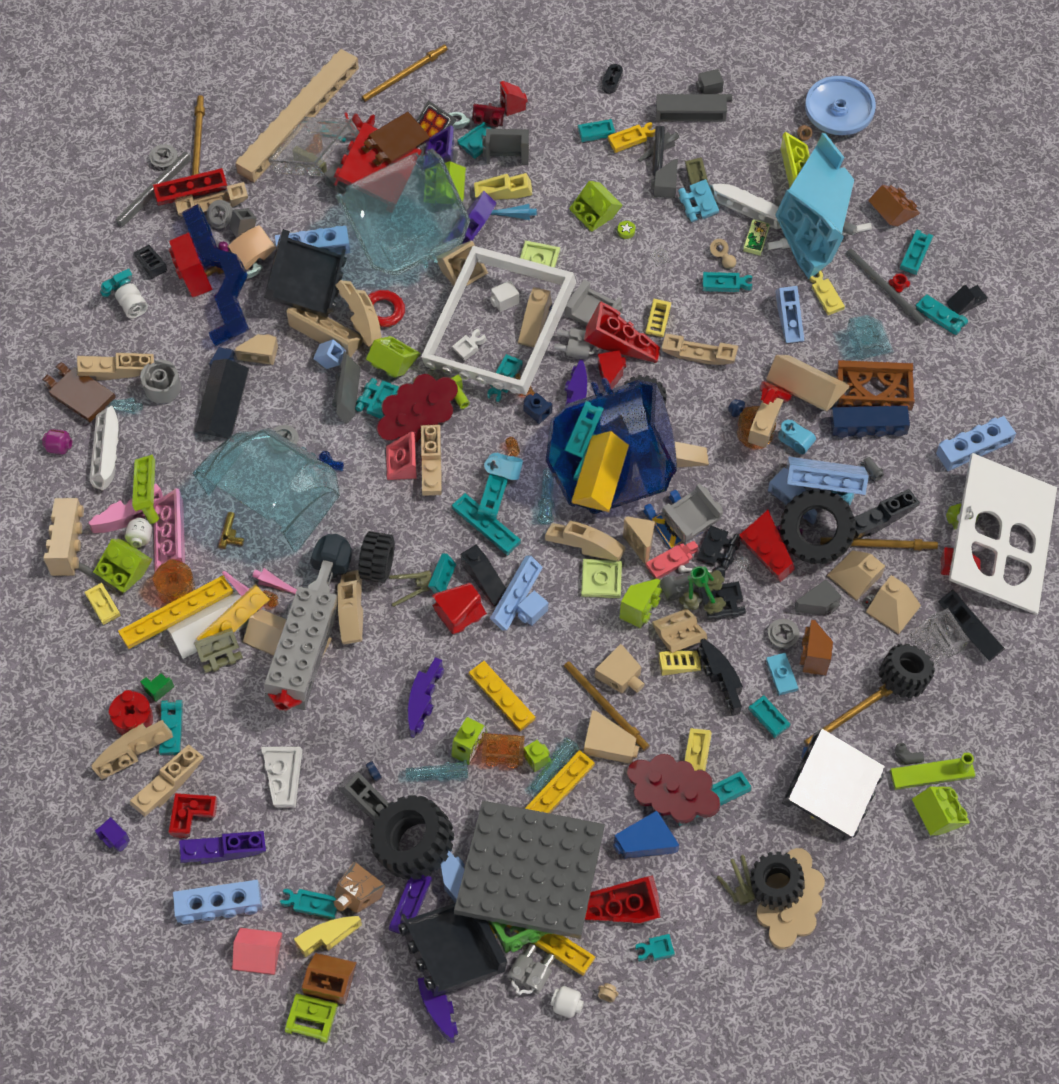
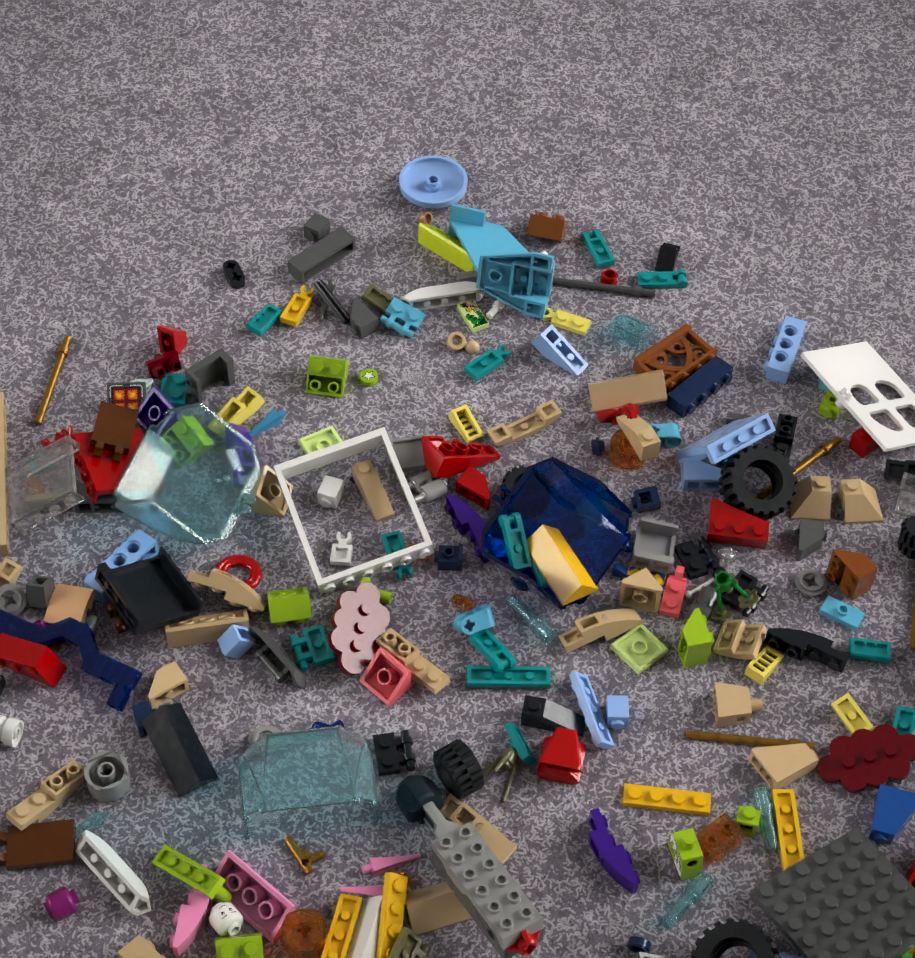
camera: 45 degrees left, 10 degrees down
none -> black plate [373,730,416,776]
none -> dark blue brick [630,486,661,513]

